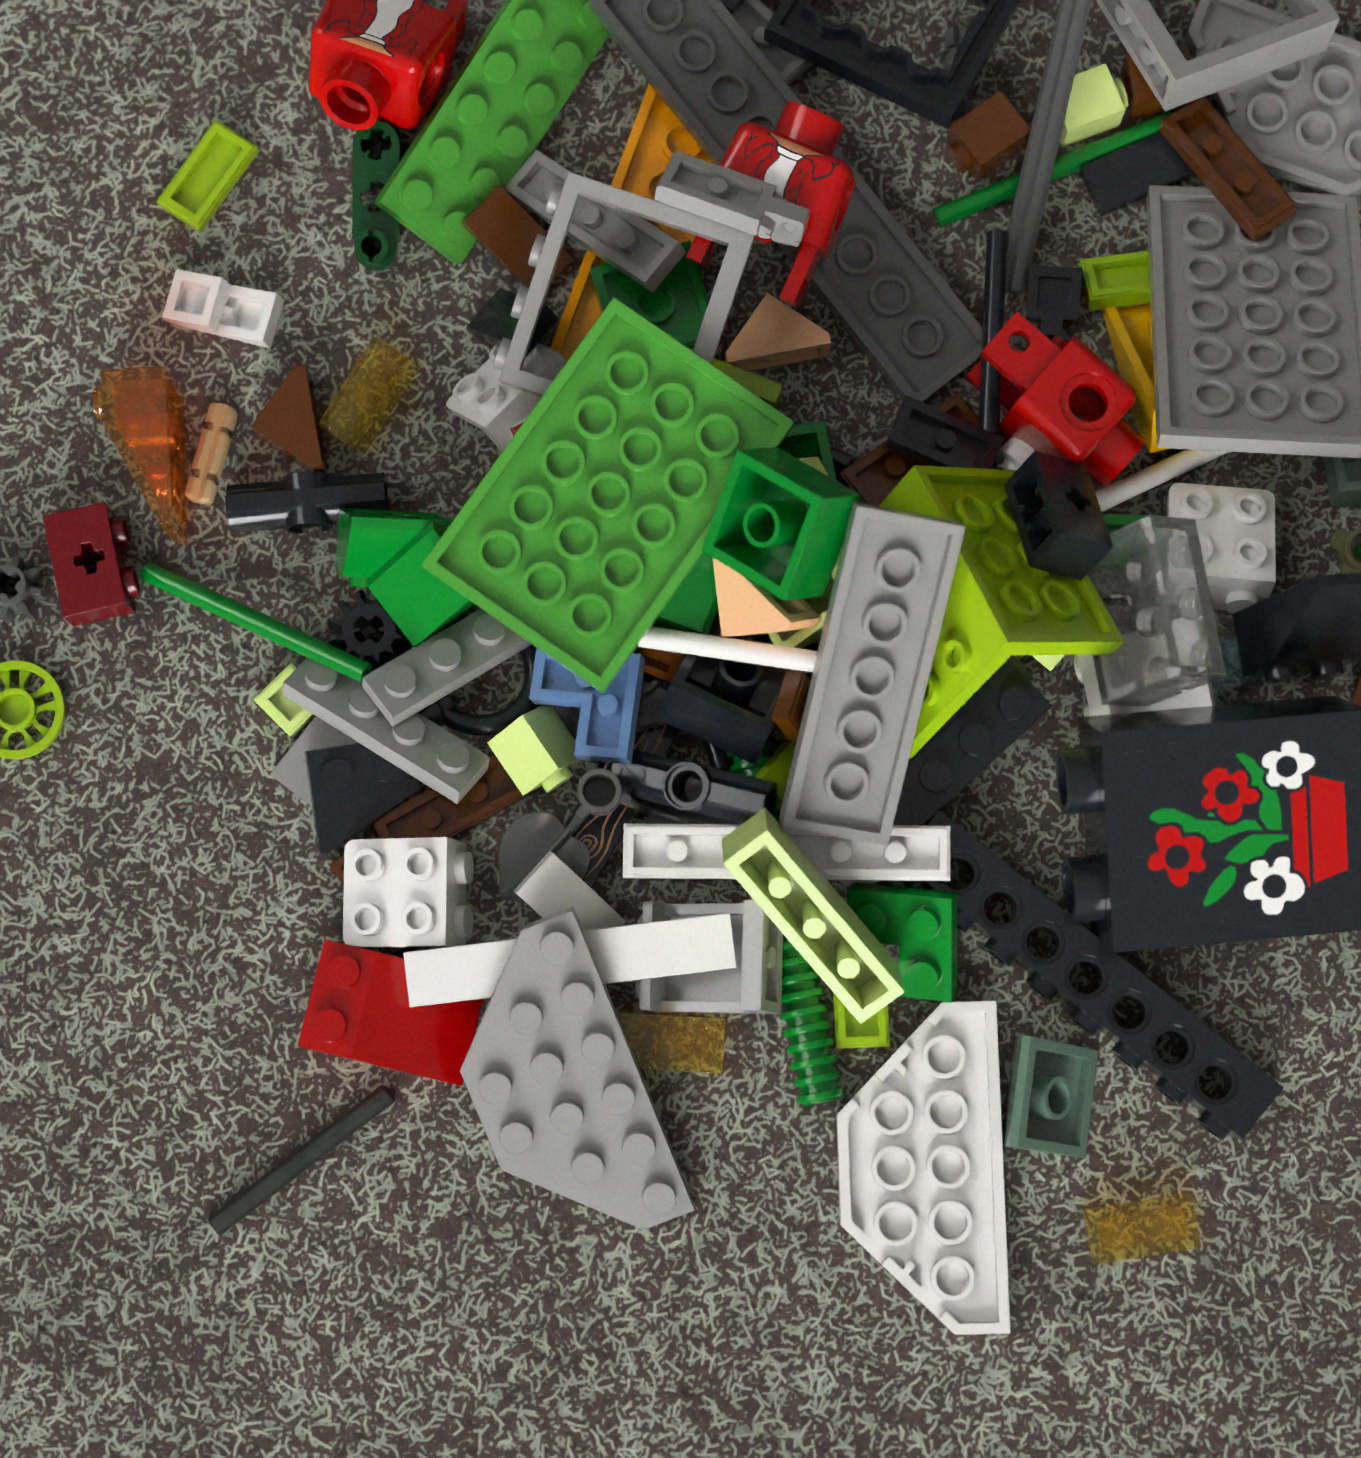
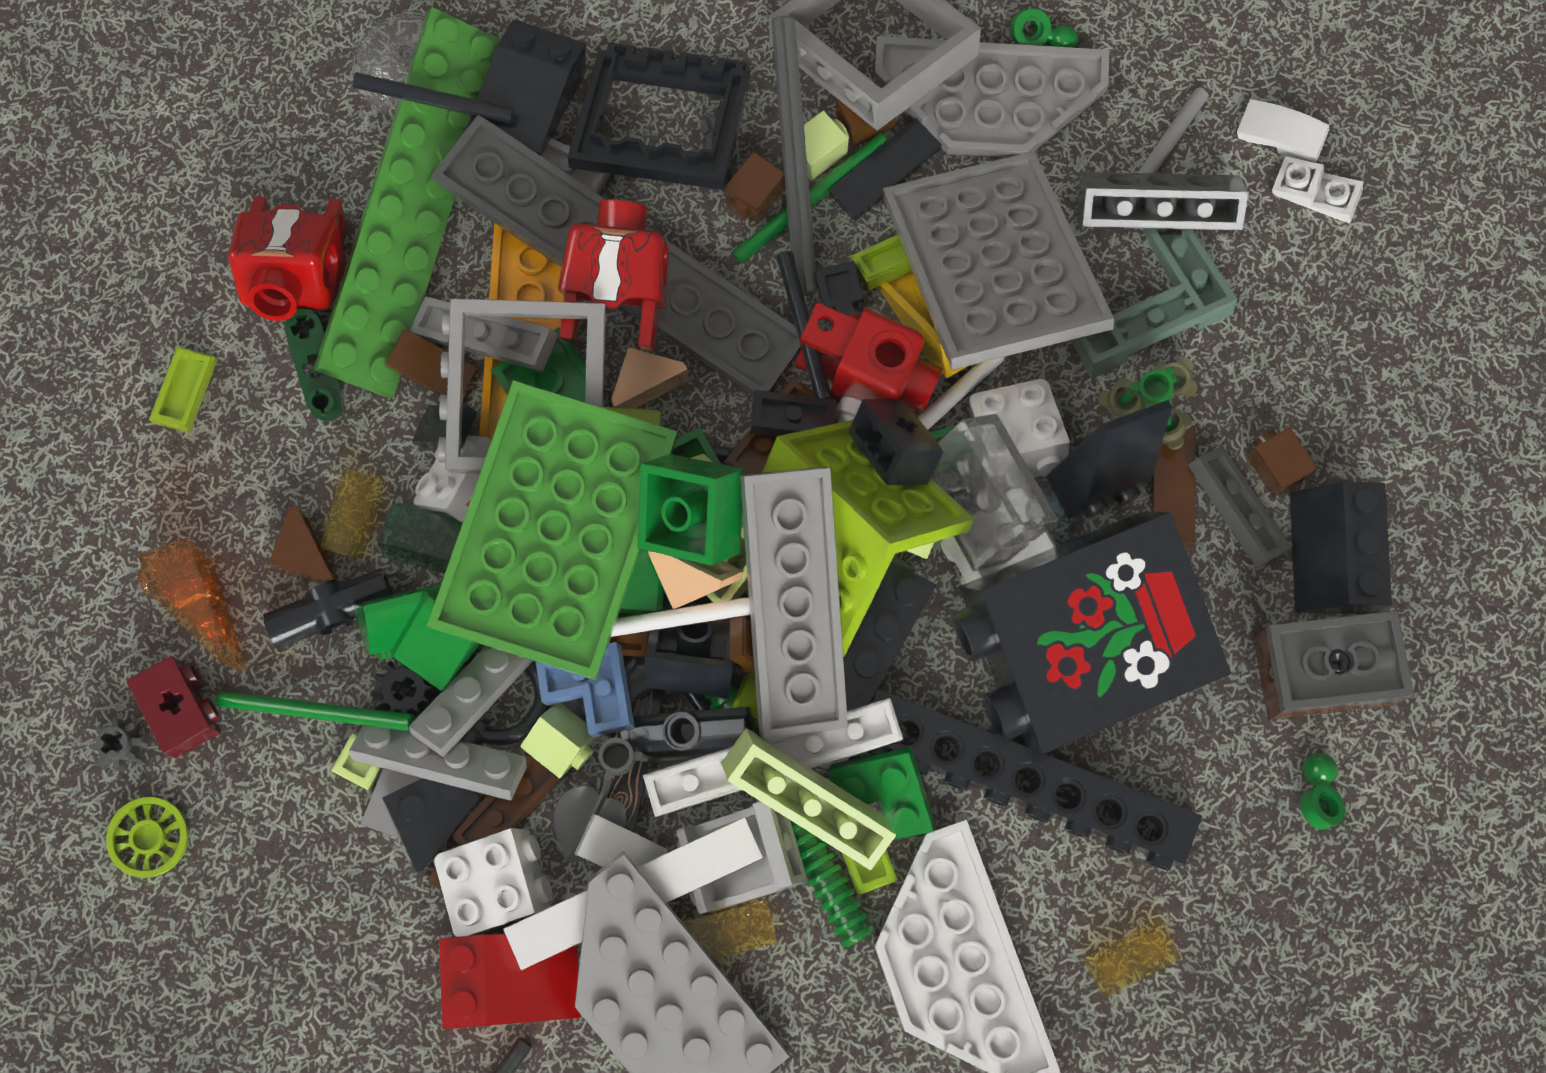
camera: 20 degrees left, 5 degrees down
white slope [162,269,285,348] -> none
tan axle [185,402,238,505] -> none
light grey hinge [654,151,810,247] -> none
sand green slope [1002,1035,1098,1159] -> none
reddish brown tile [1159,96,1298,242] -> none
none -> clear green hinge [377,502,463,574]

